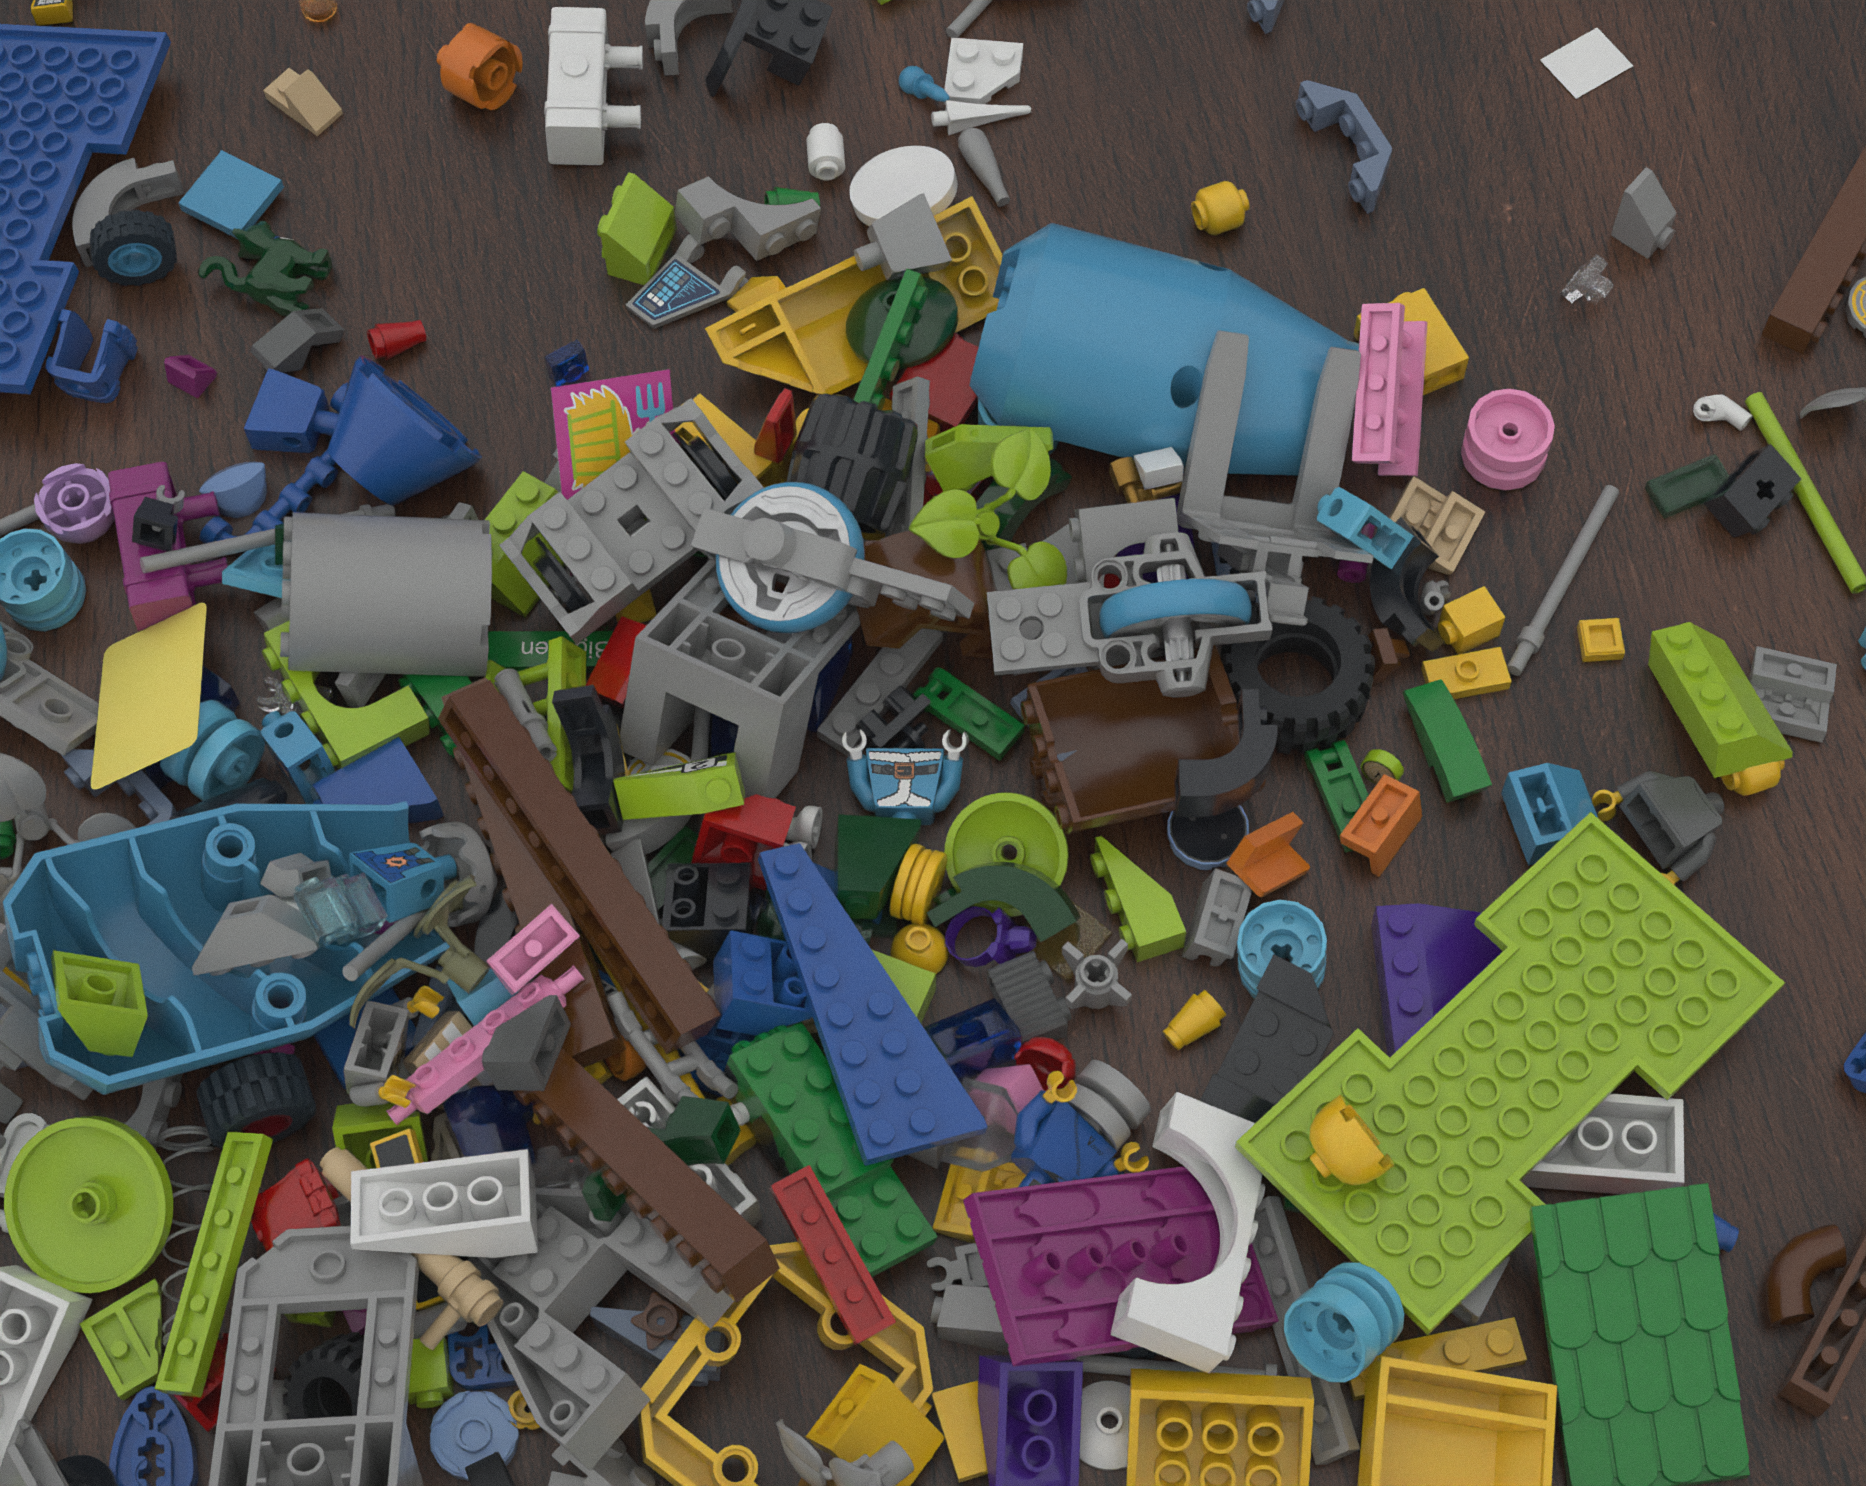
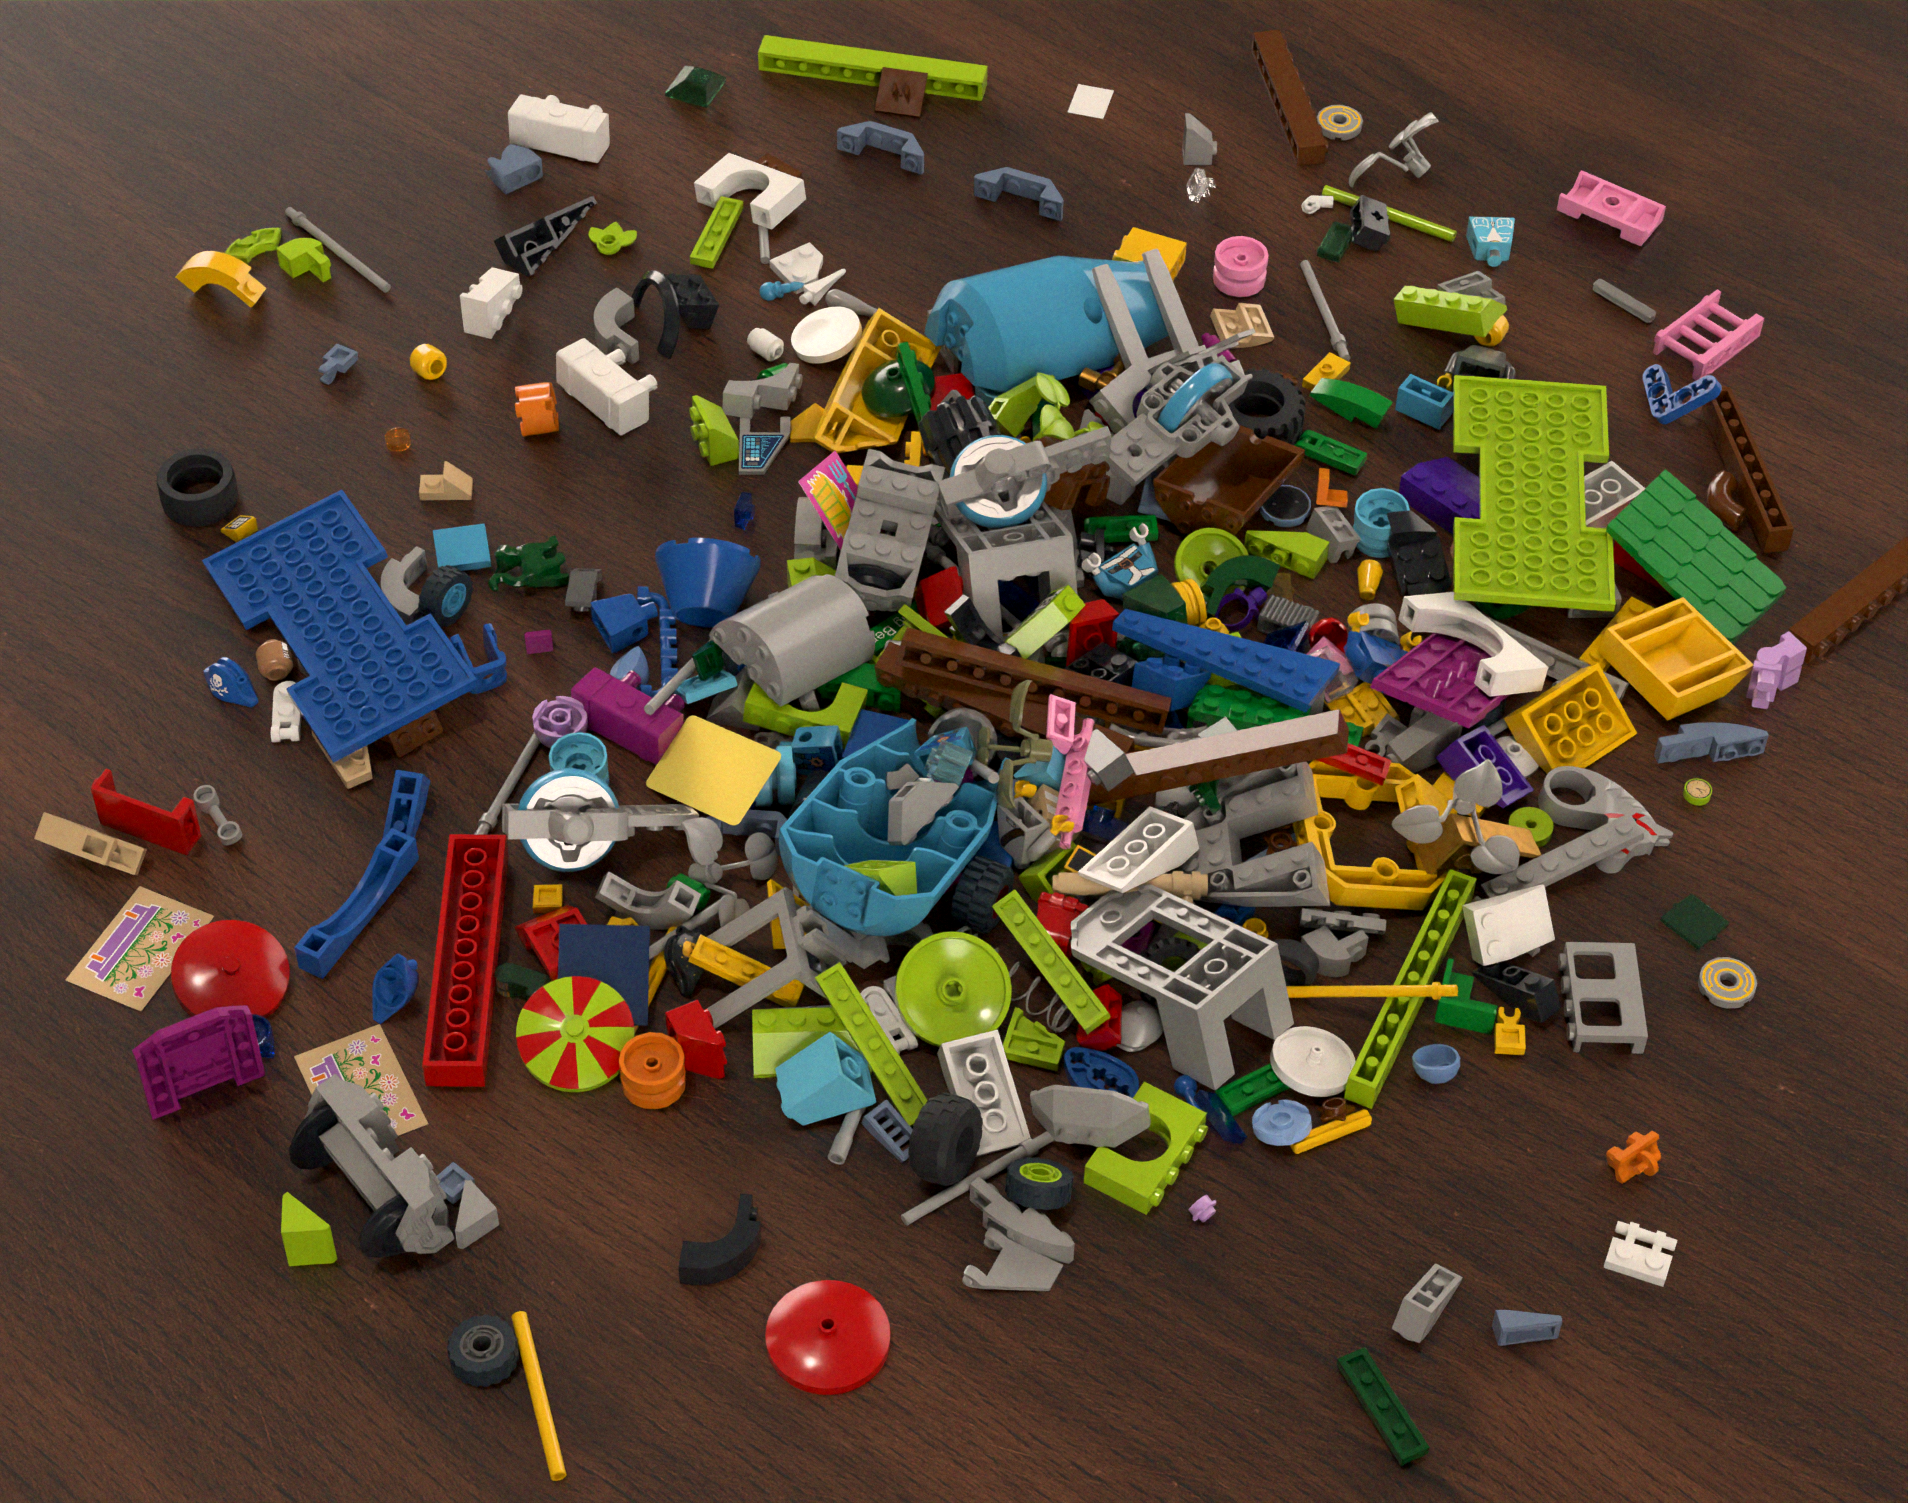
camera: 45 degrees left, 15 degrees down
black piece [132,485,185,552] -> none
red cone [367,320,426,361] -> none
red slope [753,388,797,464] -> none
light grey torso [854,193,952,280] -> none
light grey brick [1062,939,1132,1009] -> none
white slope [1134,447,1184,490] -> none
black arch [1174,689,1278,817] -> none
yellow head [1191,181,1249,236] -> none
medium azure wheel [1284,1263,1405,1383] -> none
yellow cylinder [1309,1095,1394,1185] -> none
medium azure torso [1317,487,1414,569] -> none
orange panel [1340,774,1422,877] -> none
bright pink fence [1352,303,1427,476] -> none
tile [1361,749,1404,784] -> none
black arch [1370,517,1445,652] -> none
light grey arm [1420,580,1451,615] -> none
yellow brick [1438,586,1505,655] -> none
yellow tile [1577,618,1625,662] -> none

